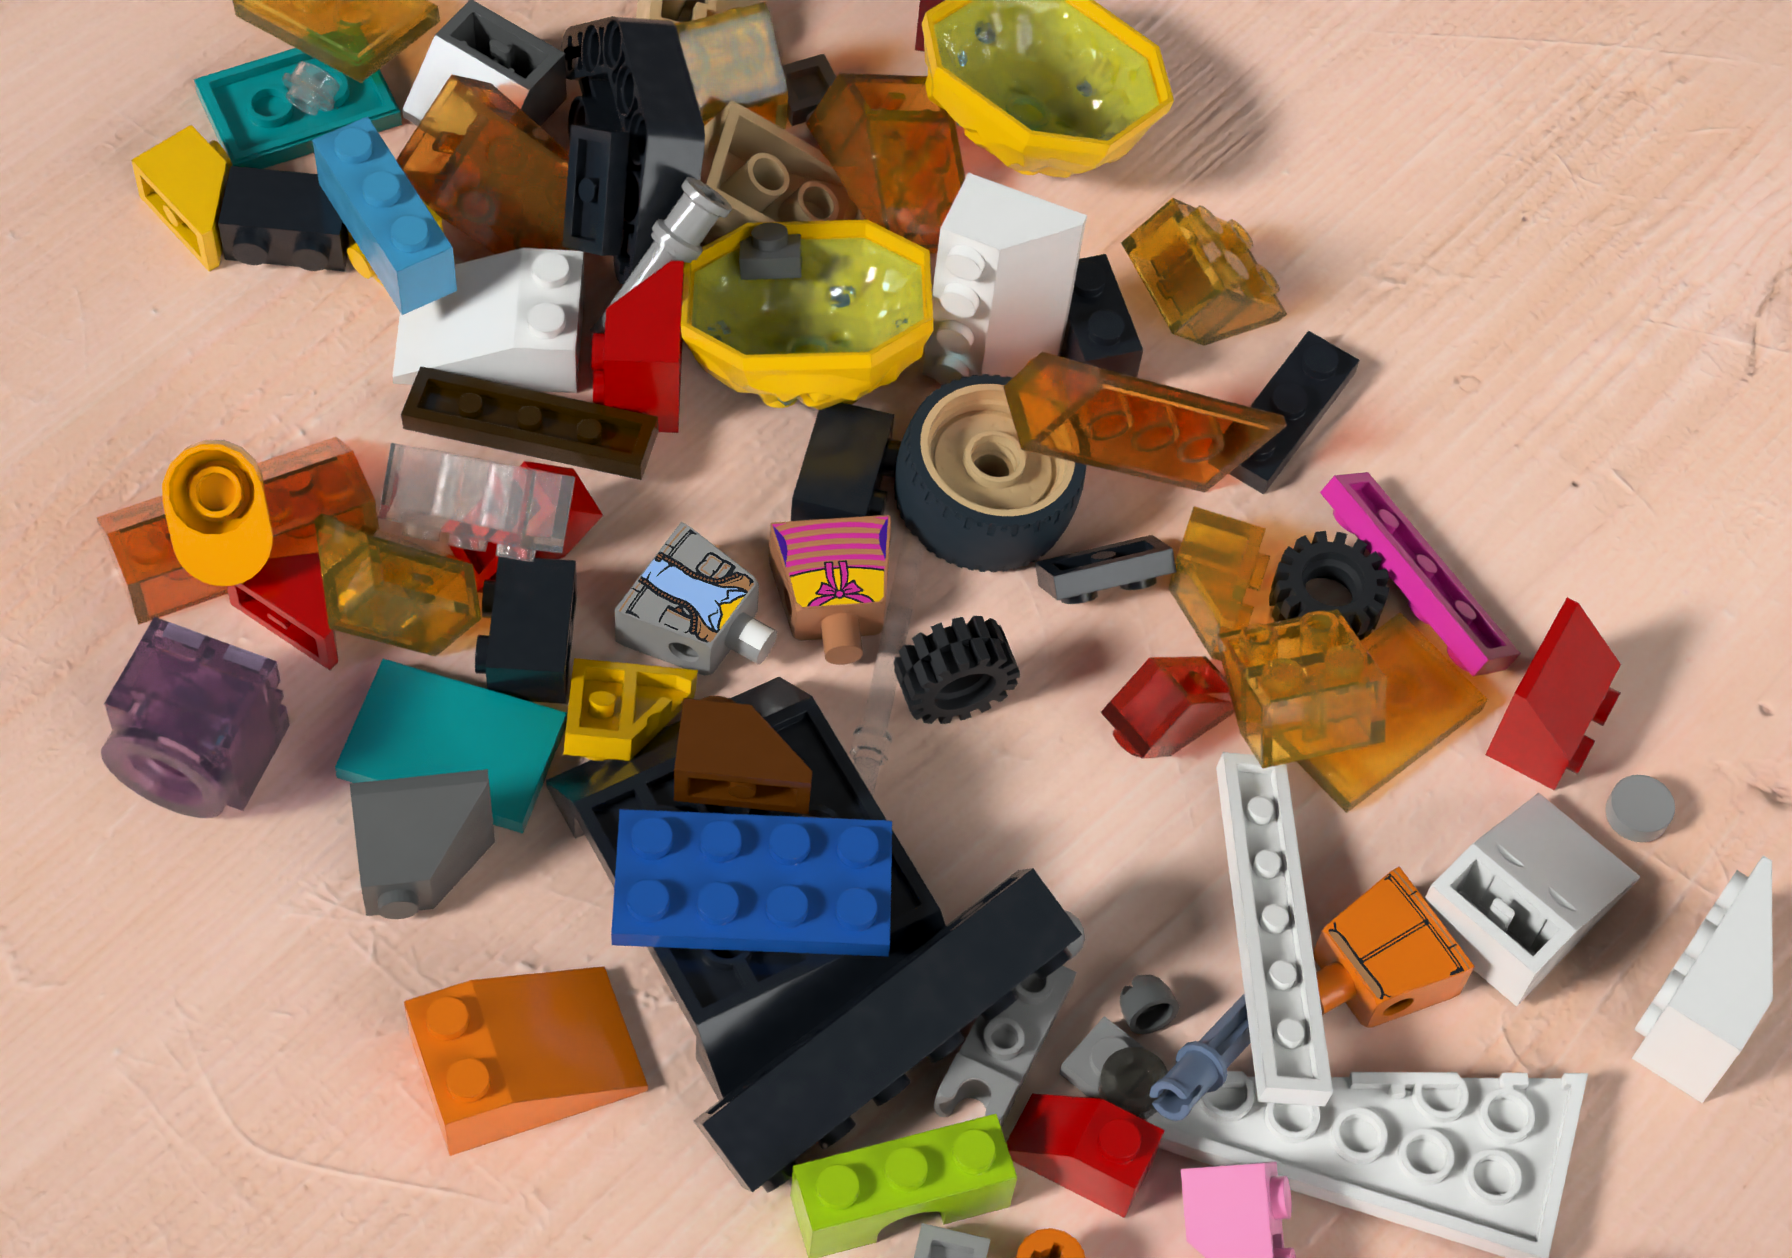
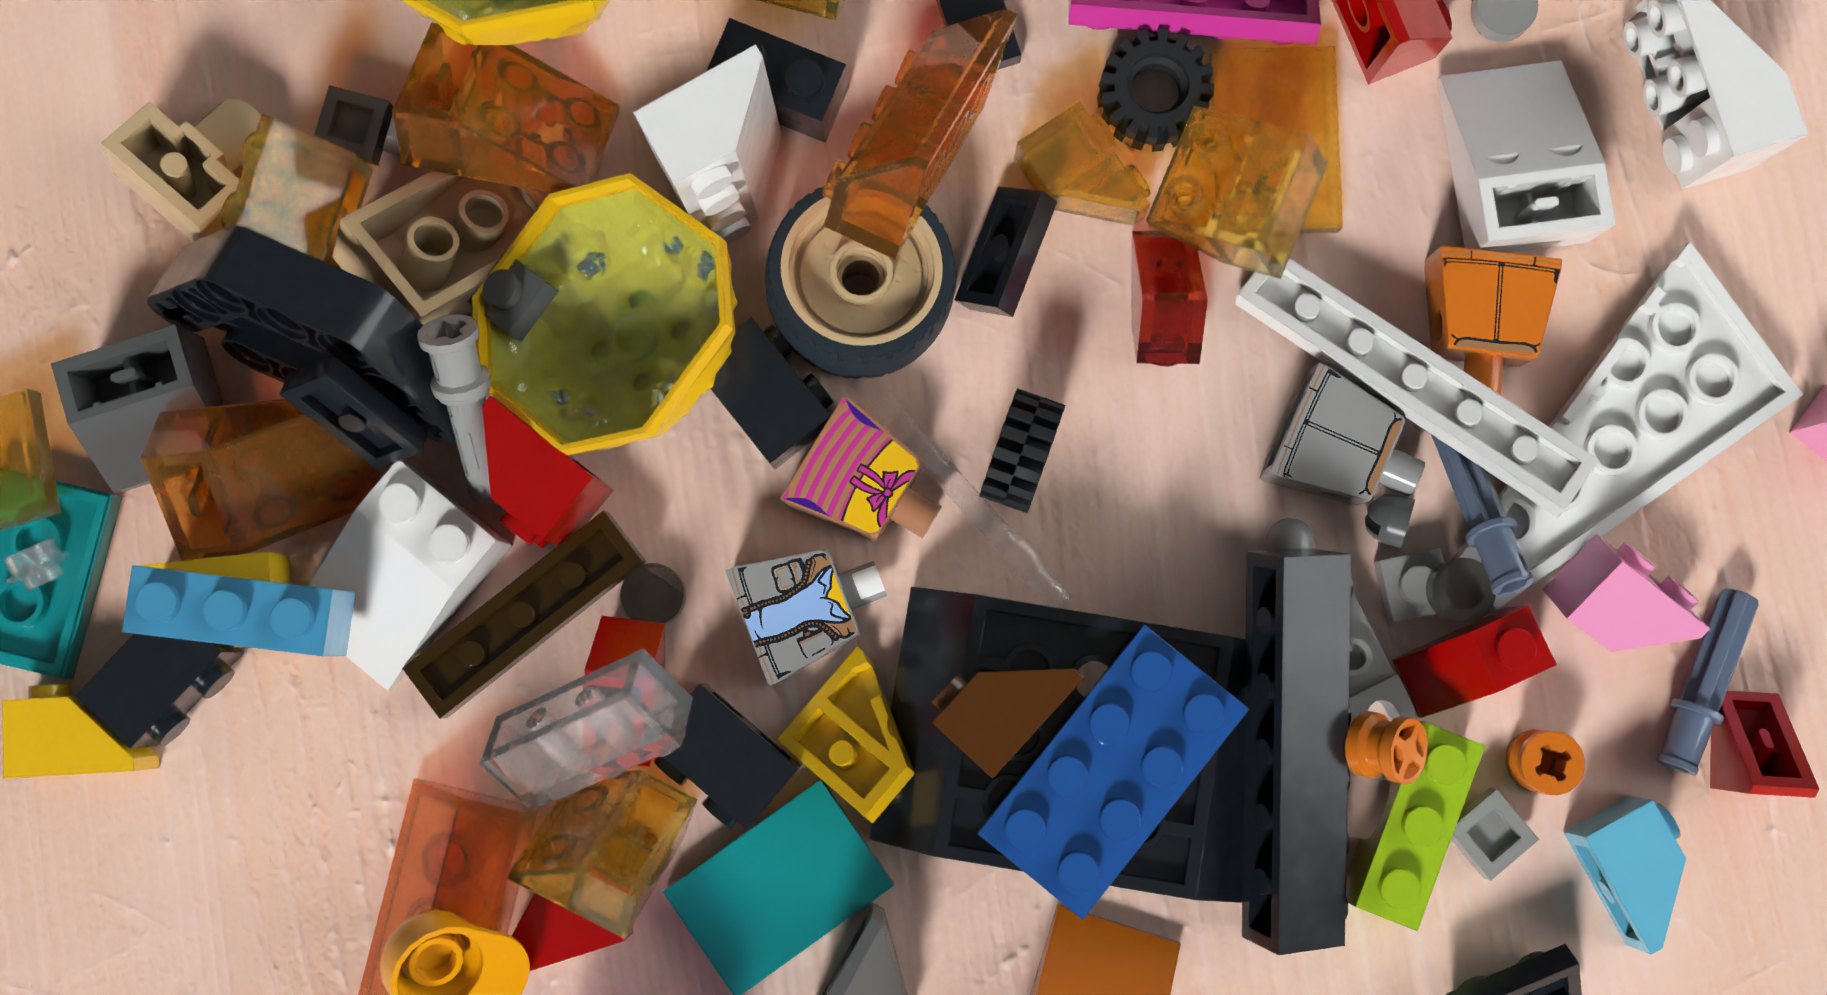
camera: 45 degrees left, 25 degrees up
none -> clear smoke tile [620,563,686,625]
none -> light grey torso [1259,362,1425,505]
none -> orange wheel [1345,711,1428,785]

